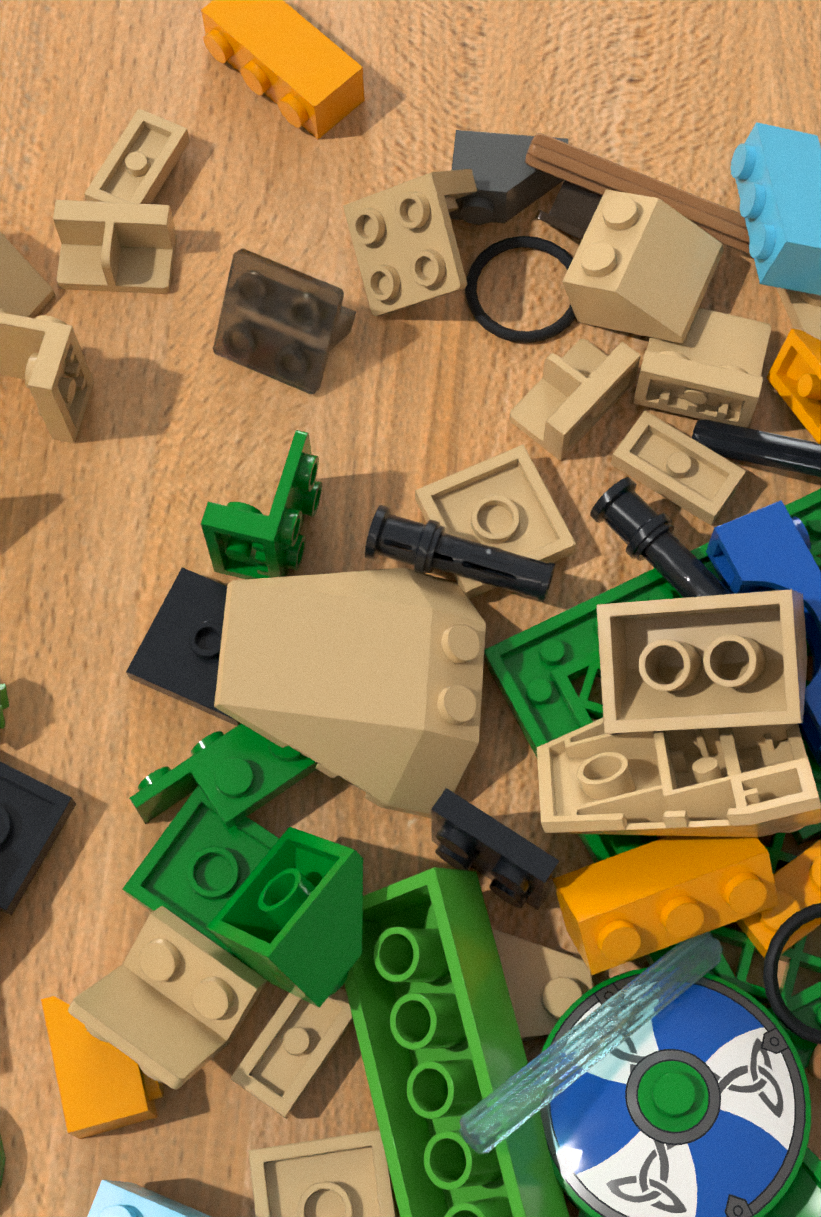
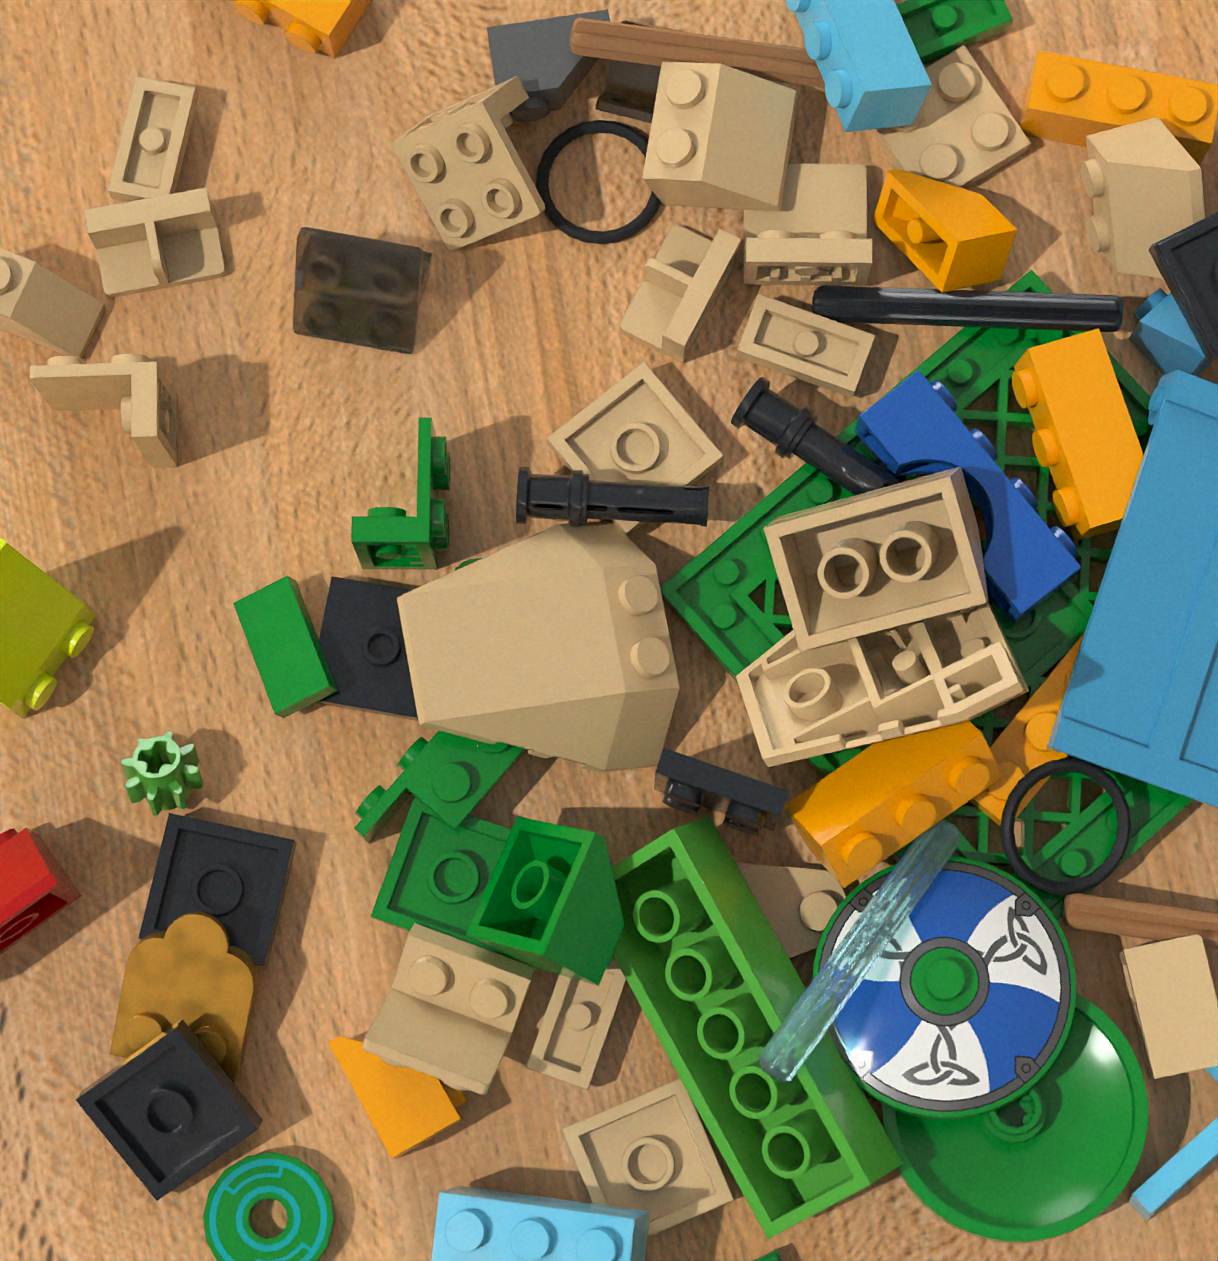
camera: 15 degrees left, 10 degrees up
none -> green tile [233,575,338,718]

